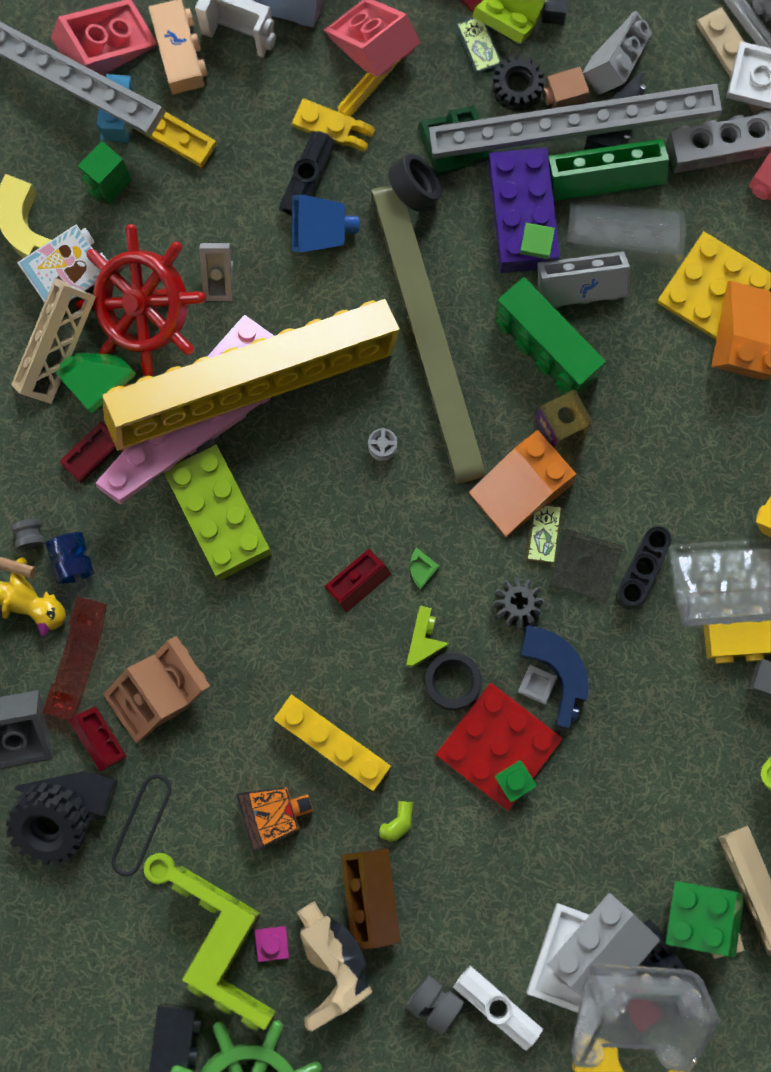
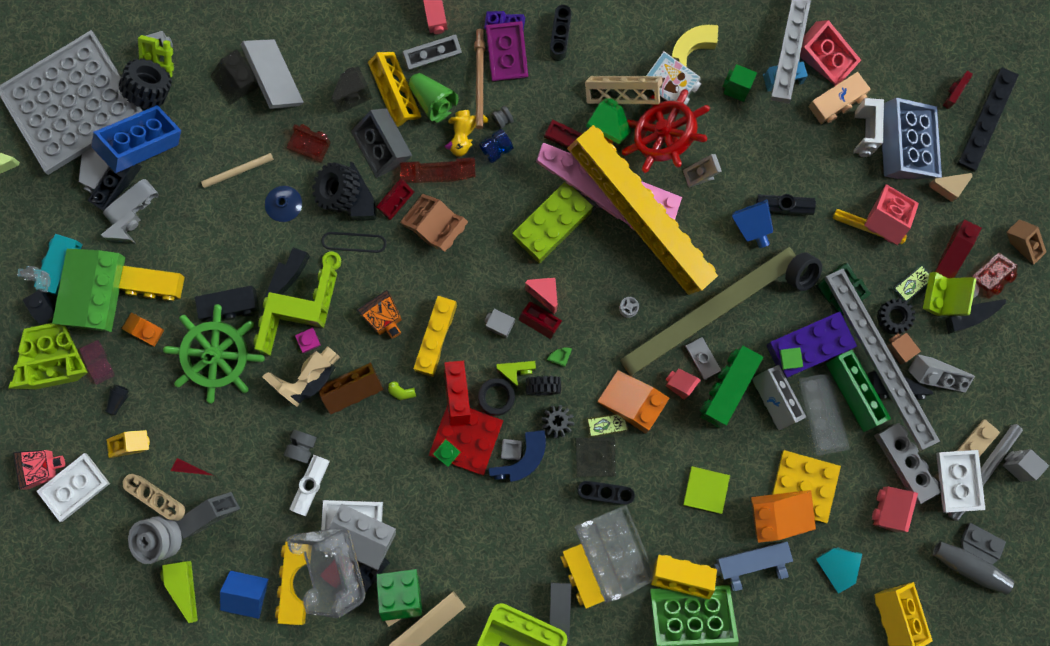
camera: 70 degrees right, 0 degrees up
yellow plate [130,112,217,168] -> none
yellow hinge [292,99,375,152] -> none
clear yellow piece [535,389,593,450] -> none
none -> dark blue dish [265,186,302,222]
none -> black slope [265,247,310,297]
none -> red brick [444,361,471,425]
none -> light grey brick [484,309,515,338]
none -> coral slope [525,278,558,314]
none -> black tyre [526,376,561,396]
none -> coral slope [665,369,700,399]
none -> lime tile [683,466,730,514]
none -> light grey plate [685,337,721,380]

